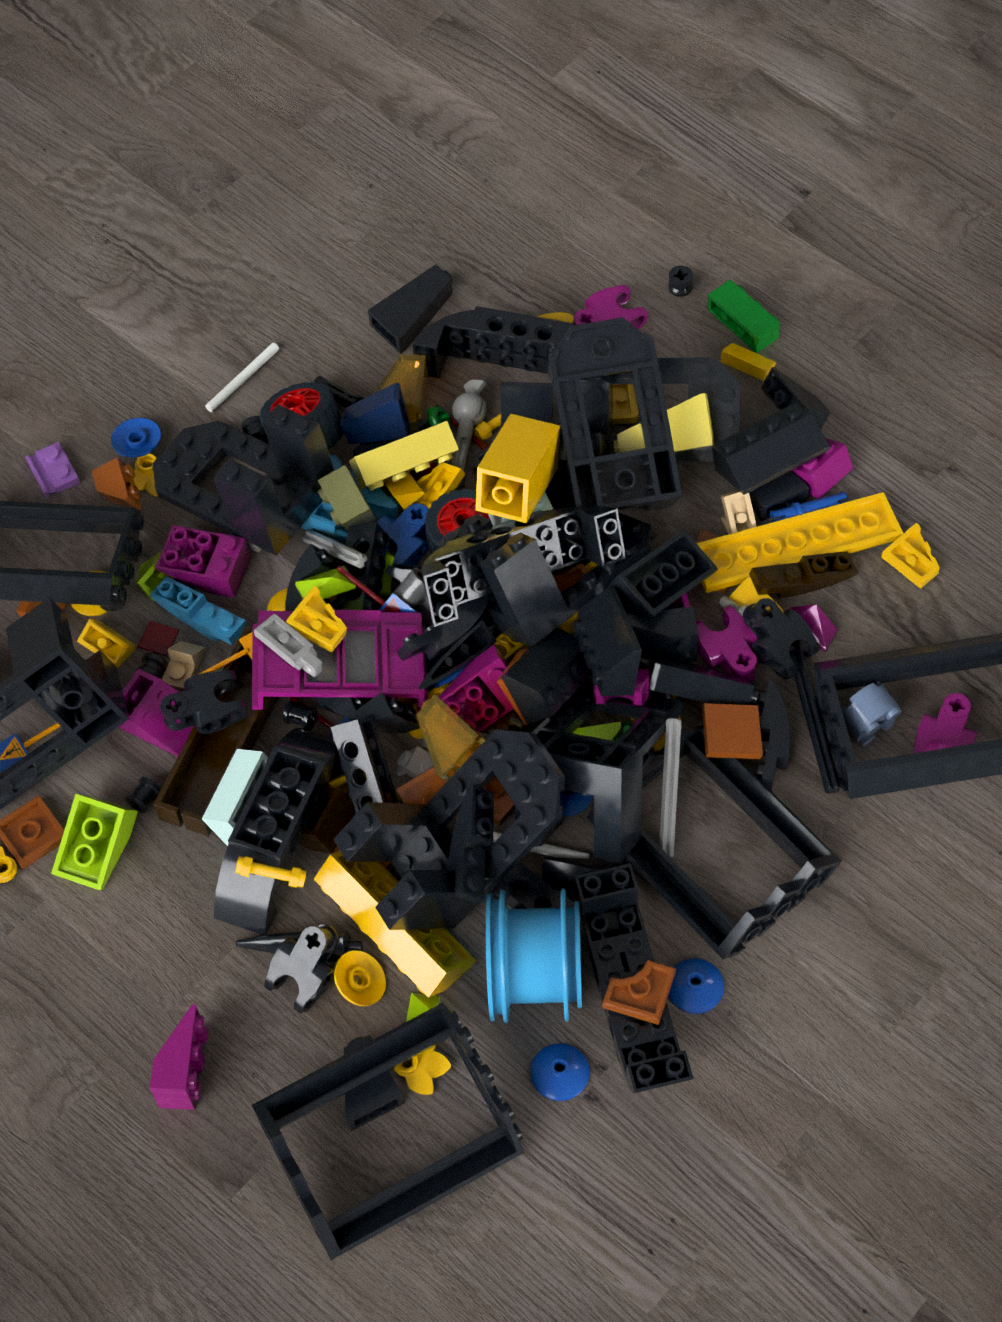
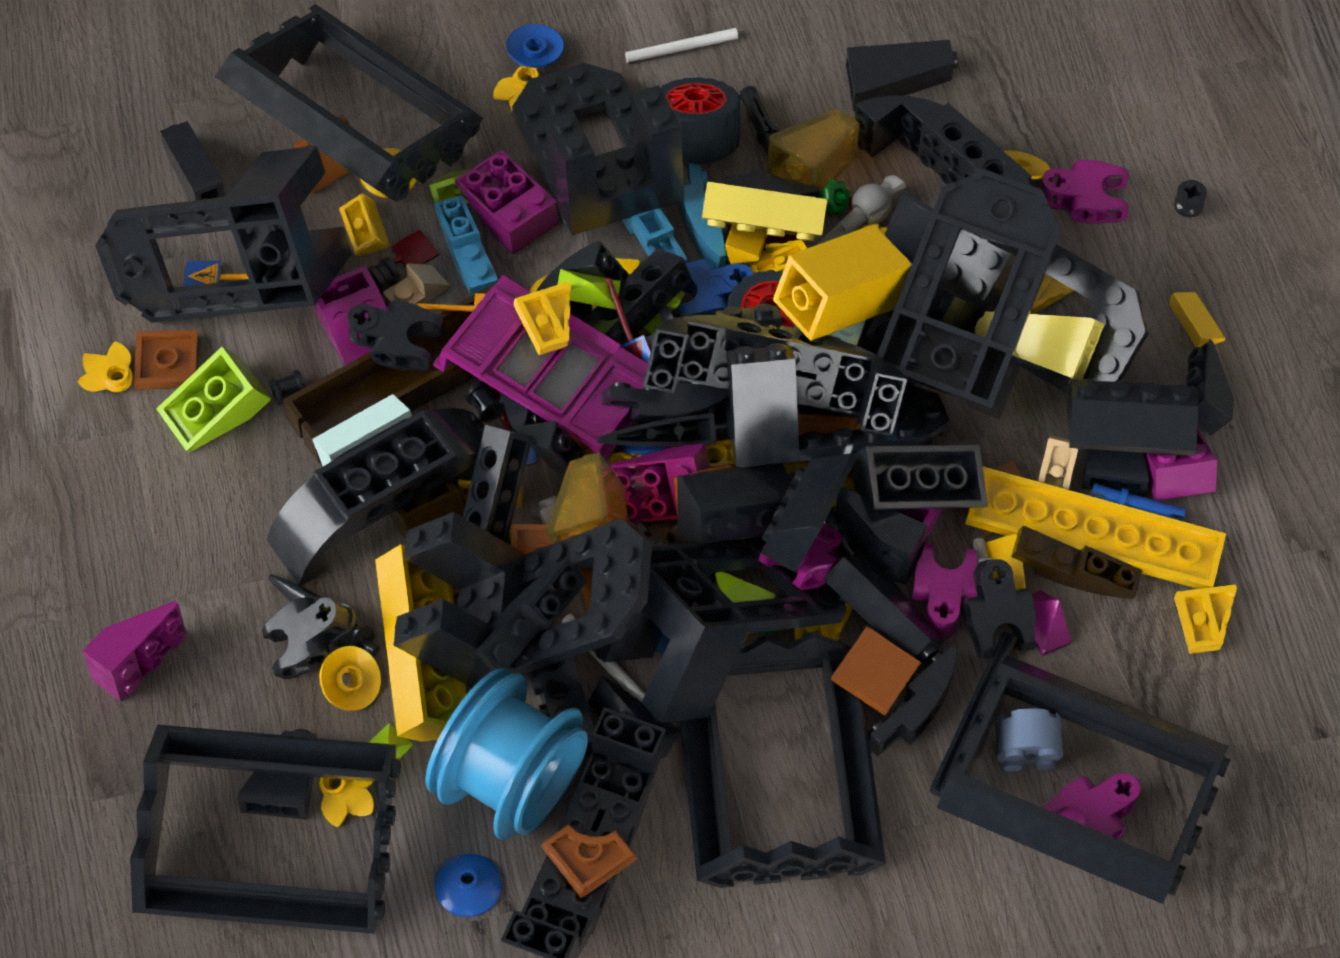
camera: 30 degrees right, 0 degrees up
medium lavender plate [25,442,80,498] -> none
dark orange slope [92,457,141,510] -> none
yellow bar [235,856,307,888] -> none
light grey hinge [254,614,322,678] -> none
light grey axle [303,529,367,568] -> none
olive slope [318,465,378,531] -> none
dark blue slope [340,383,410,444] -> none
light grey axle [659,718,681,857] -> none
blue dish [668,958,724,1014] -> none
green brick [707,279,780,353] -> none

